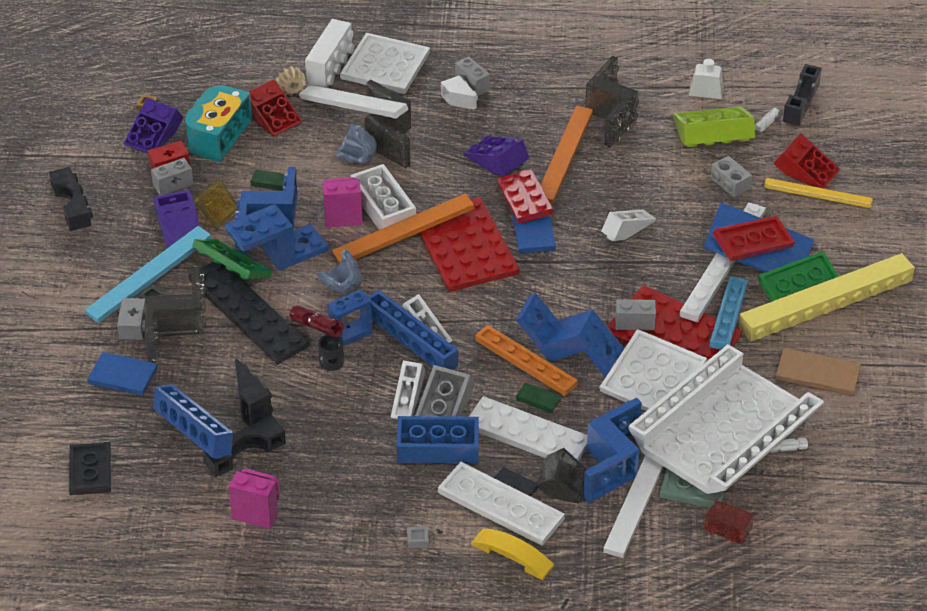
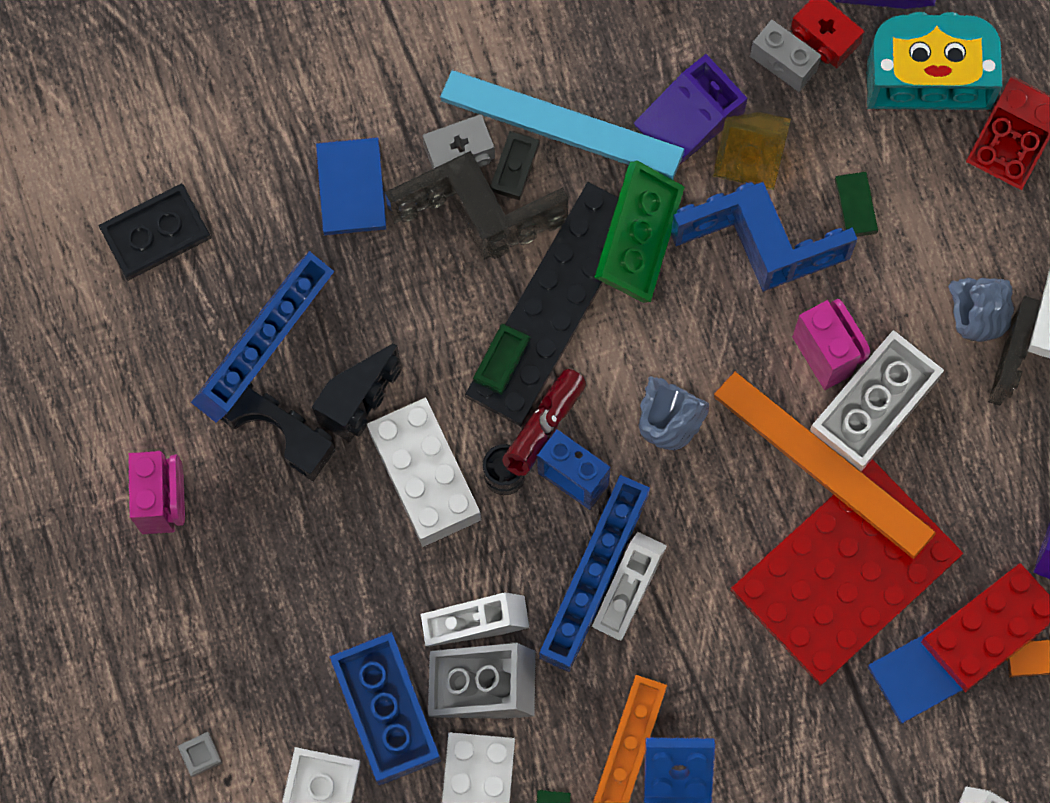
camera: 70 degrees right, 30 degrees up
blue bracket [225,204,329,271] -> none
none -> white brick [367,397,481,547]
none -> dark green tile [473,323,531,395]

